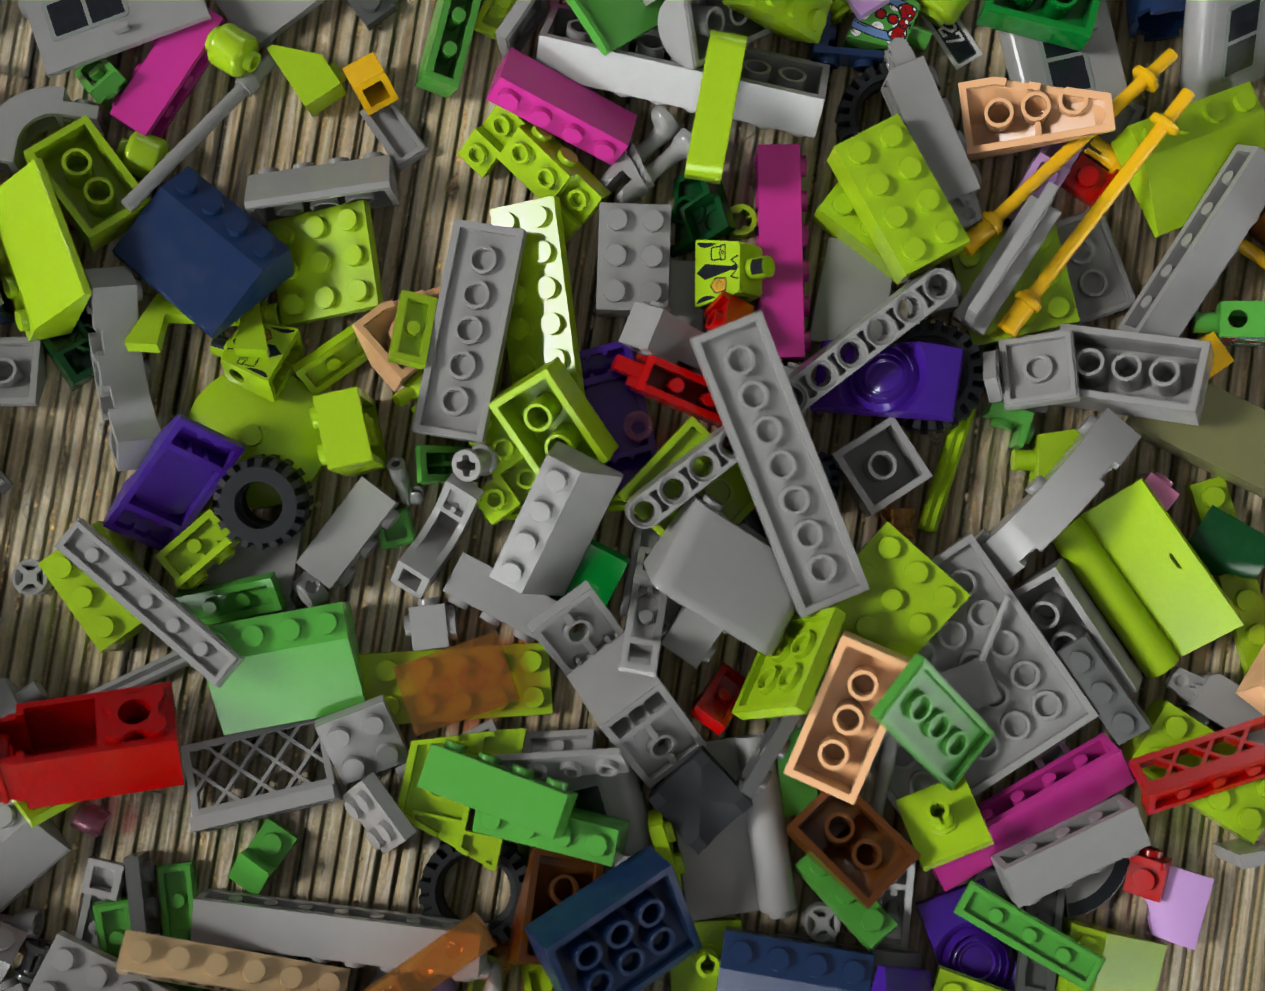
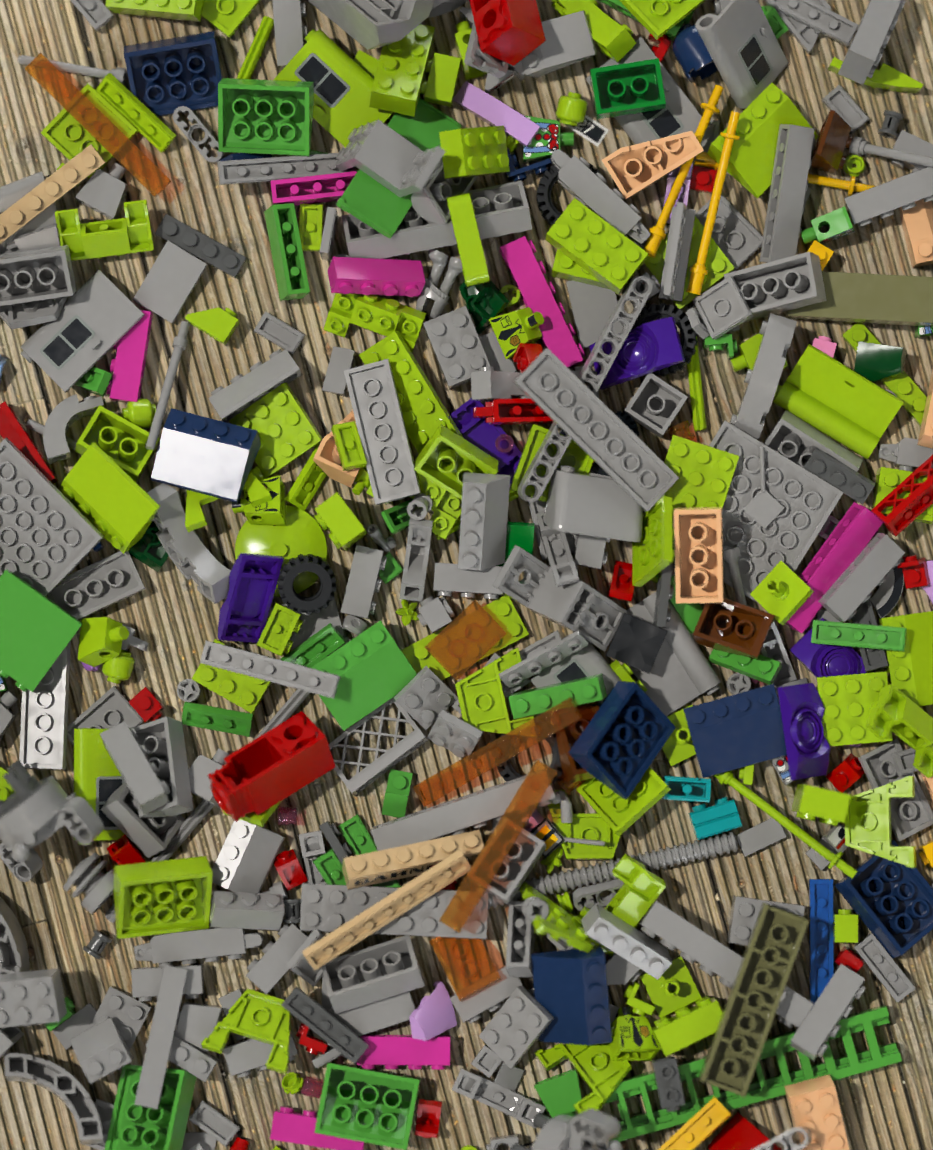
camera: 25 degrees left, 0 degrees up
lime head [205,23,261,78] -> none
yellow brick [342,52,399,116] -> none
bright green brick [416,739,578,839] -> none
bright green tile [869,653,996,791] -> none
none -> bright green plate [182,702,253,737]
none -> red bracket [274,849,308,891]
none -> light grey slope [322,346,356,396]
none -> lime plant [395,599,419,626]
none -> clear orange tile [413,697,582,807]

